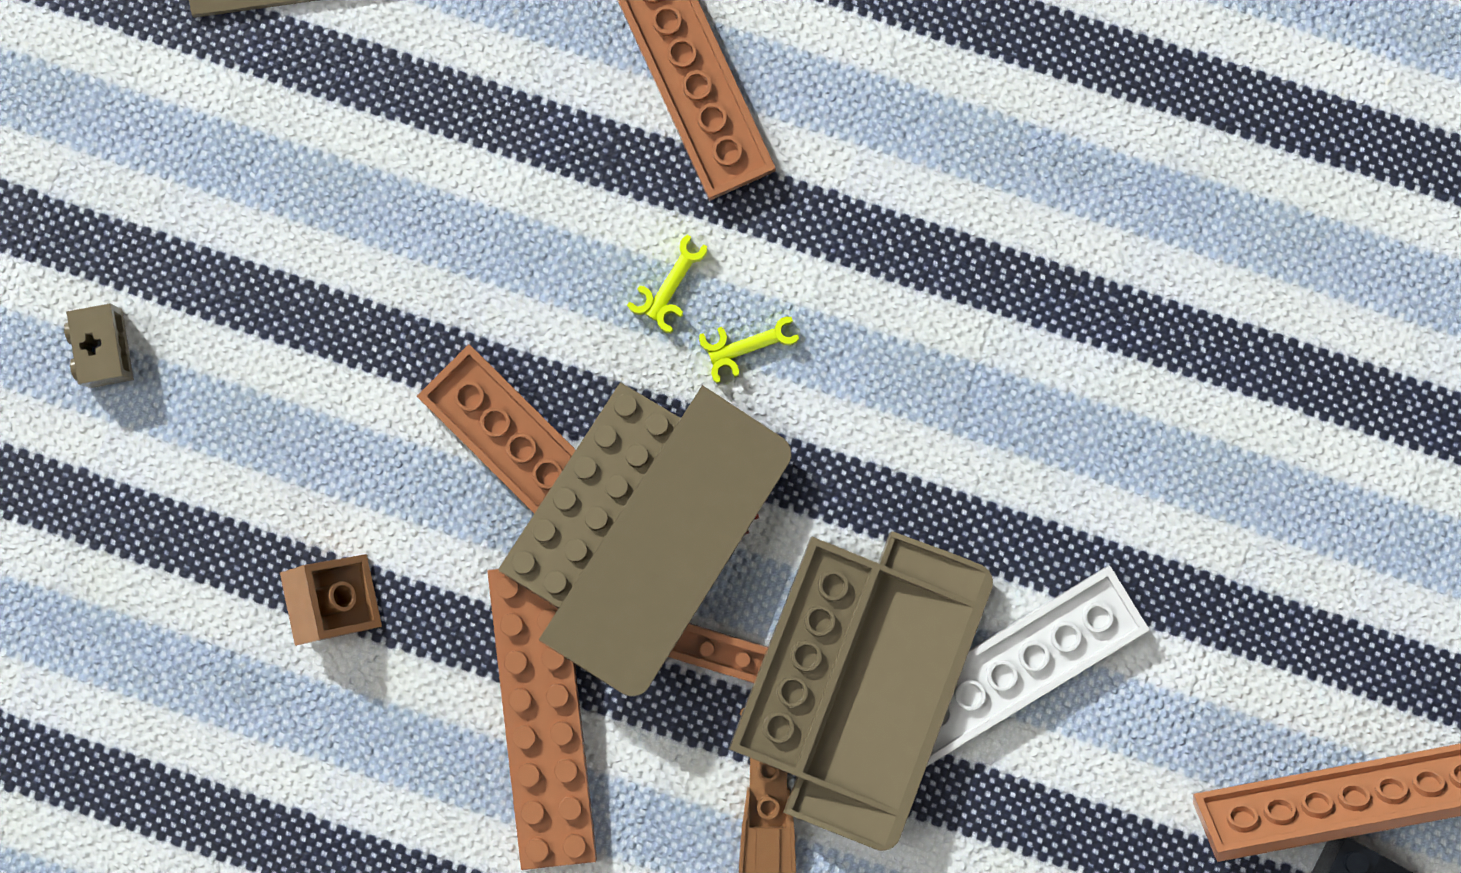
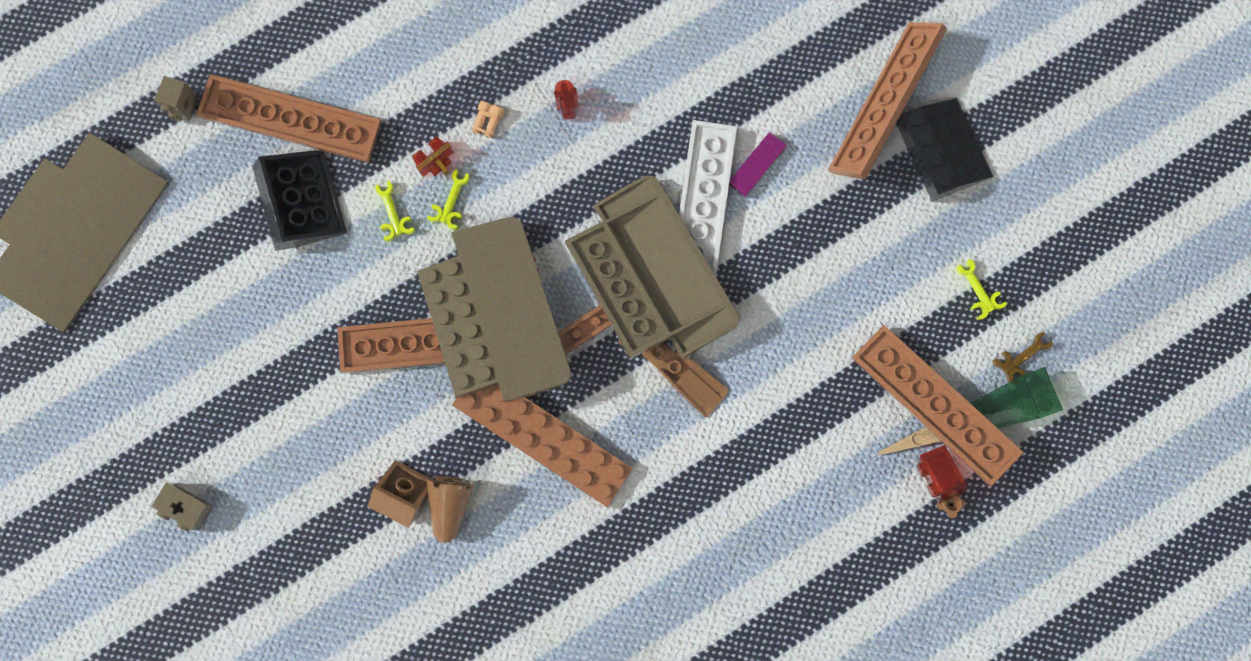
camera: 55 degrees left, 5 degrees down
none -> black slope [252,150,347,251]
none -> clear red hips [412,137,454,177]
none -> medium nougat cone [427,476,474,543]
none -> light nougat piece [472,101,505,139]
none -> clear red hips [554,80,578,120]
none -> magenta tile [729,132,787,198]

